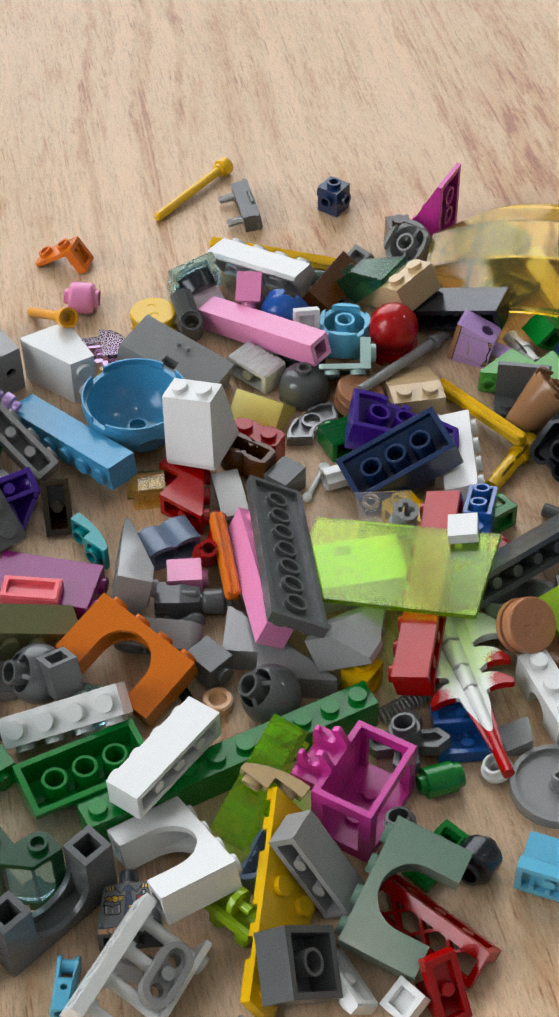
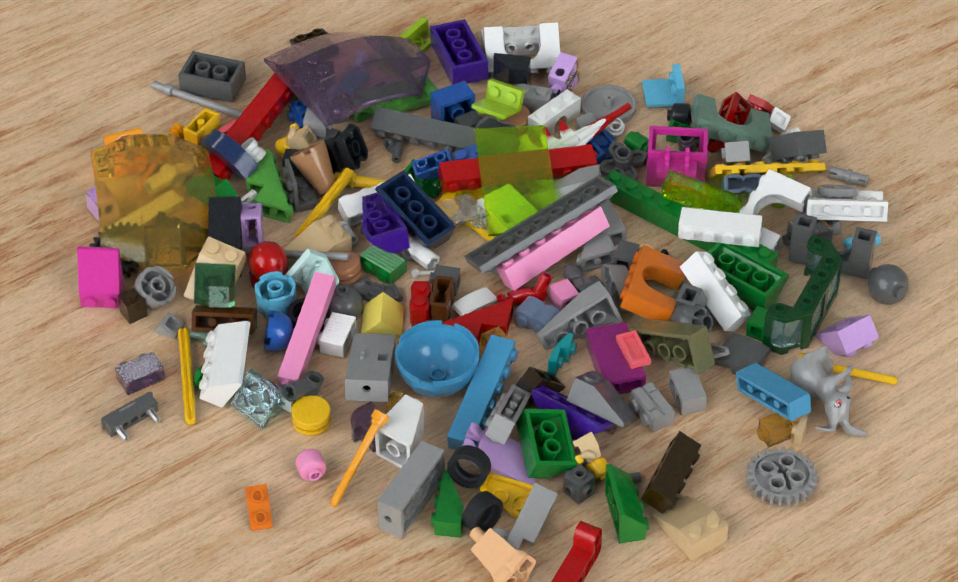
camera: 115 degrees left, 0 degrees up
yellow piece [154,156,233,221] -> none
white slope [162,378,239,470] -> none
orange axle [209,511,241,601] -> none
bright pink piece [235,271,265,310] -> none
dark grey brick [238,664,303,724] -> none
tan slope [239,763,310,802] -> none
white plate [293,306,320,329] -> none
dark blue brick [317,176,351,217] -> none
light grey bush [388,499,419,537] -> none
white tile [447,512,479,544] -> none
nougat head [496,597,556,654] -> none
none -> clear purple brick [115,351,165,395]

